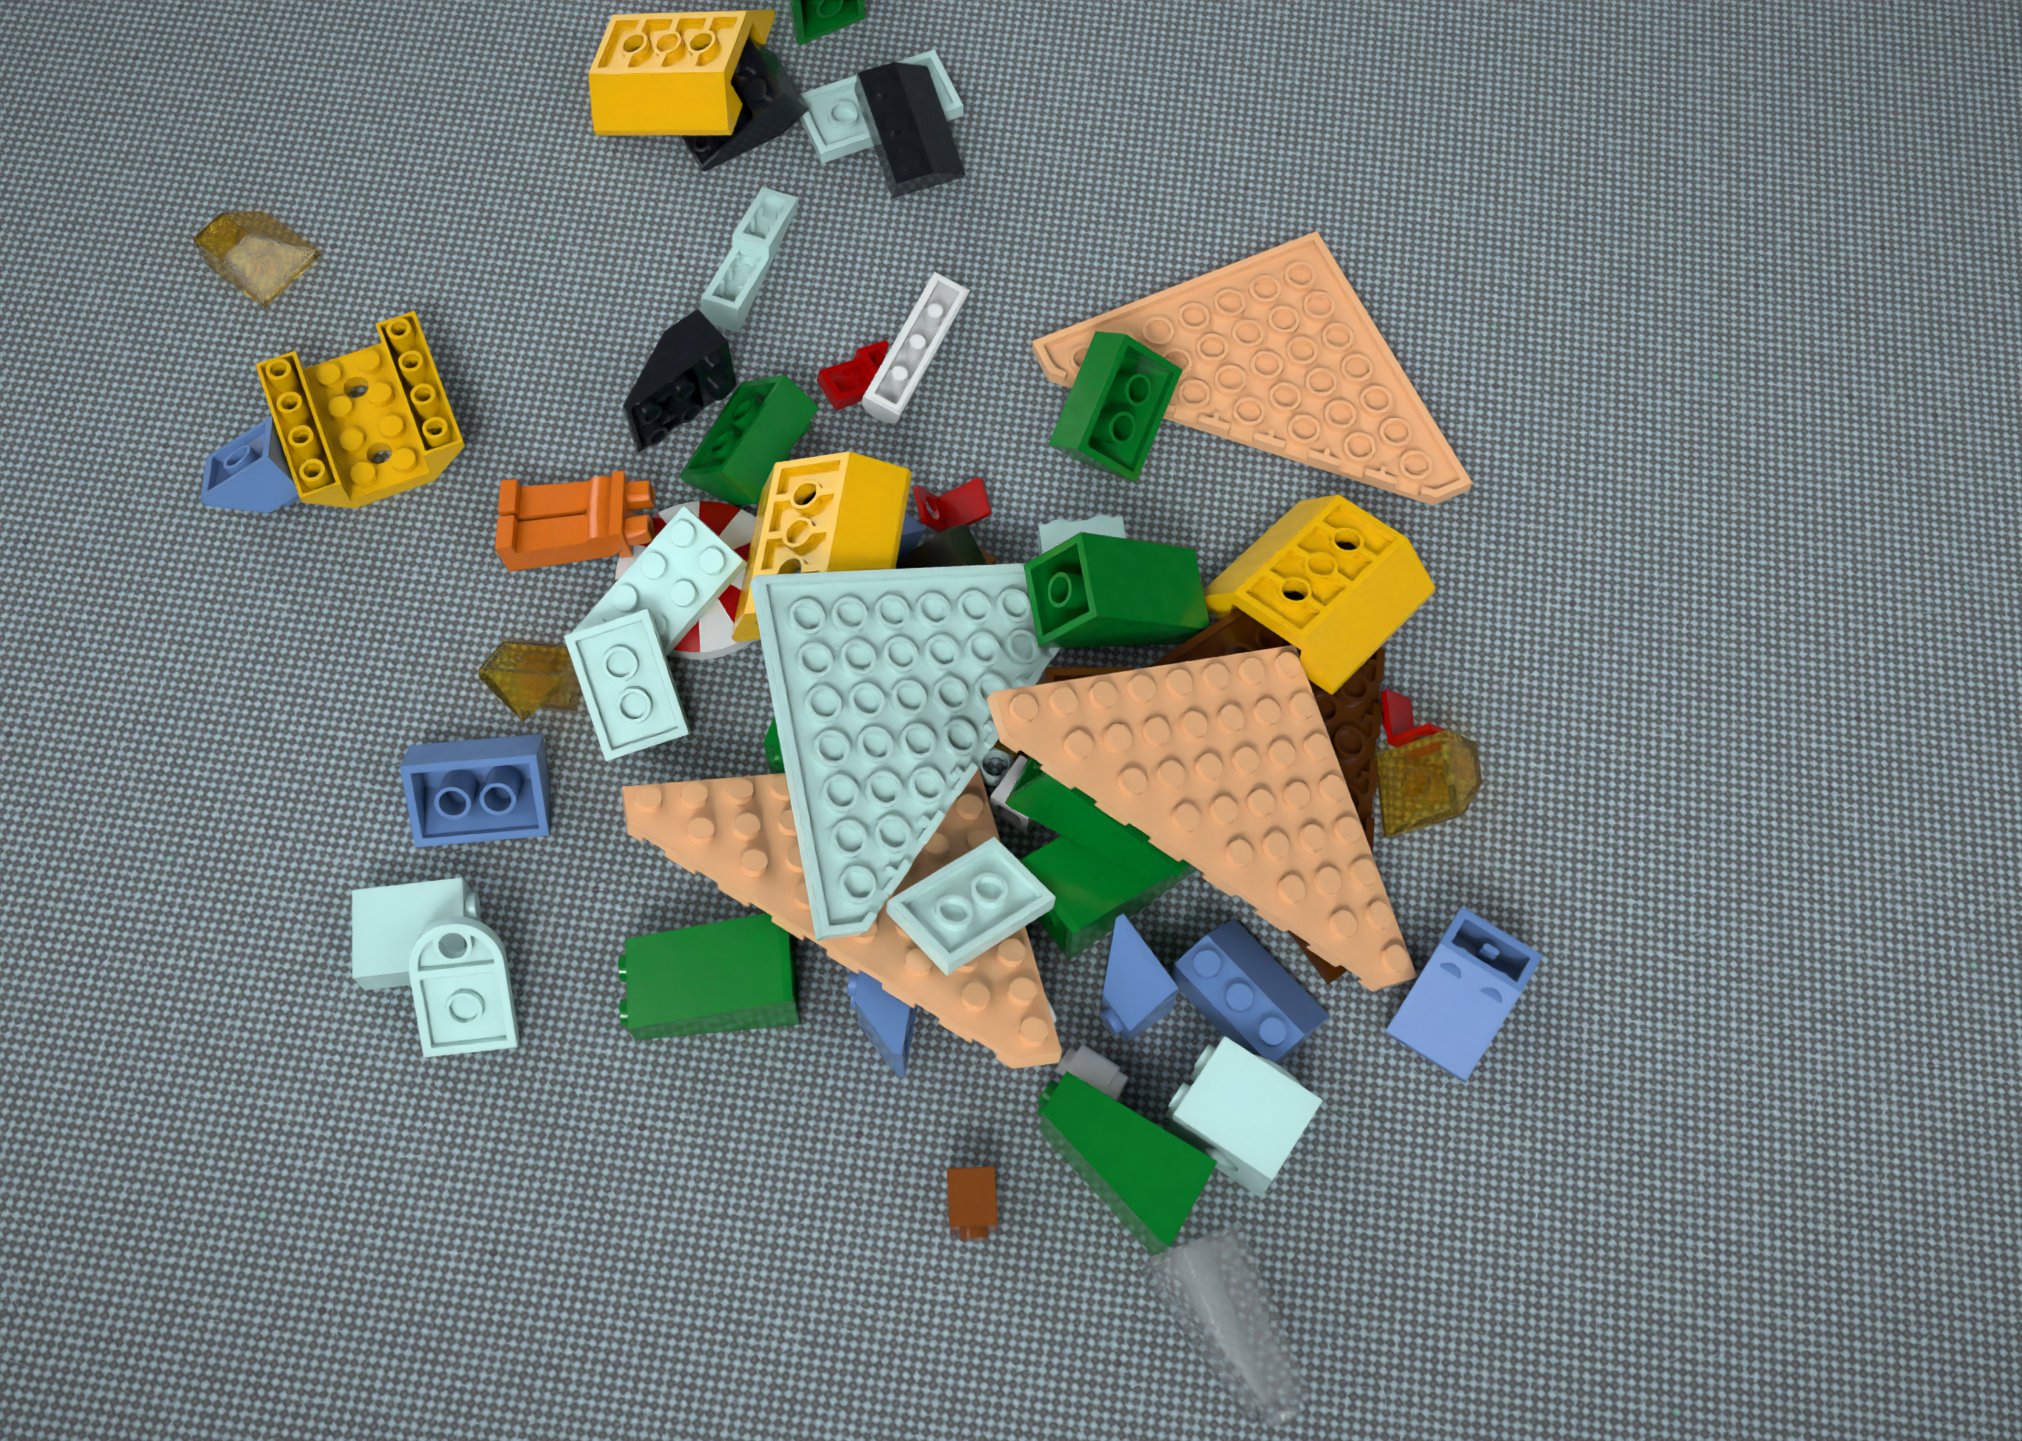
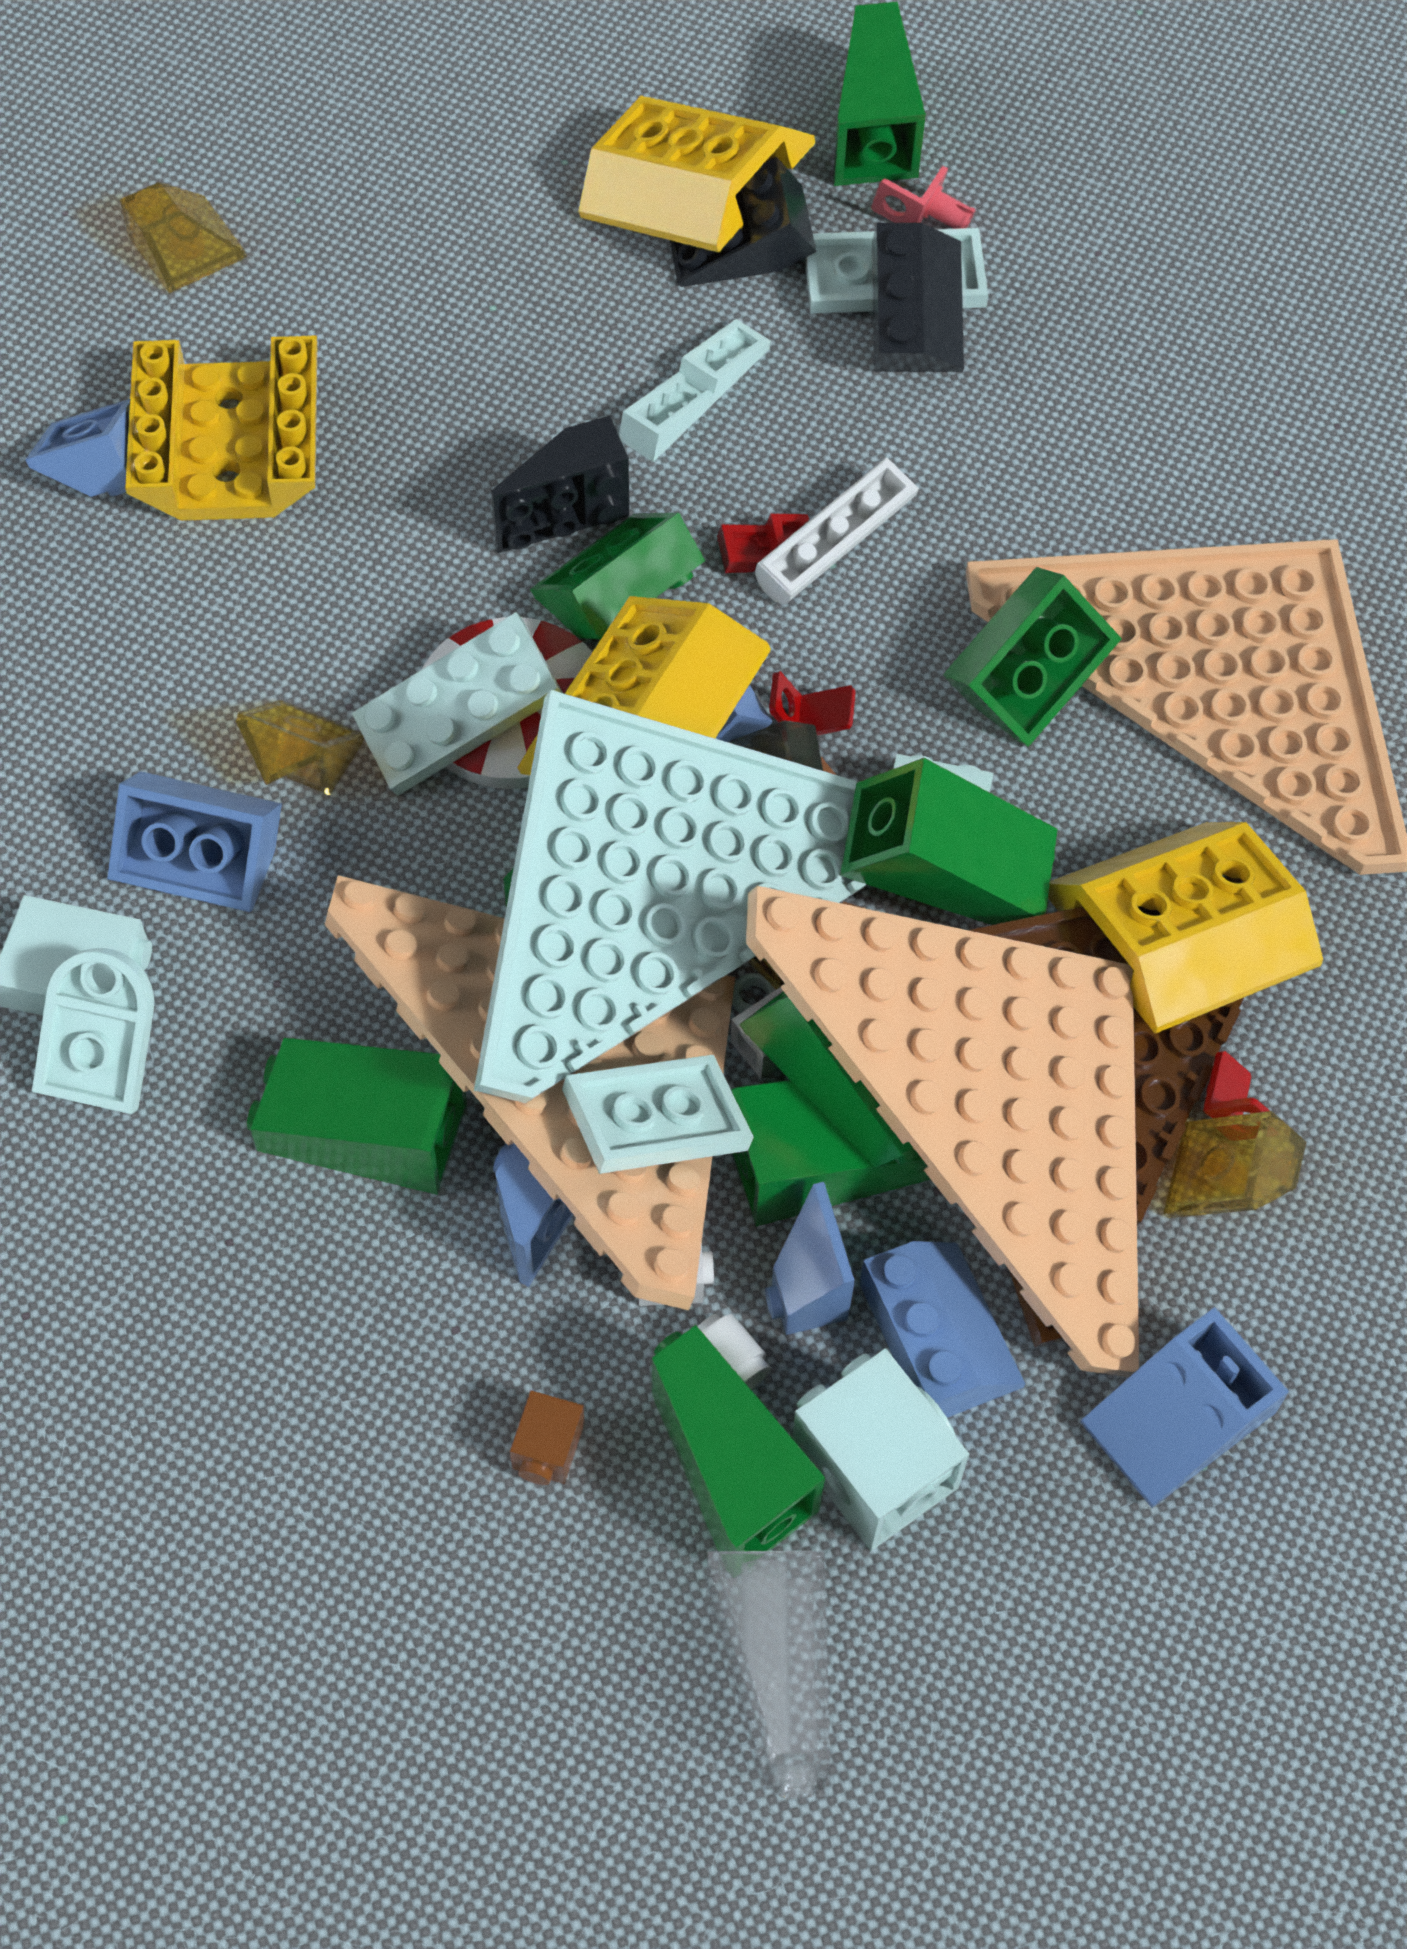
camera: 20 degrees right, 5 degrees down
orange hips [495,470,656,572] -> none
light aqua plate [564,609,691,761] -> none
none -> coral bracket [871,166,976,229]

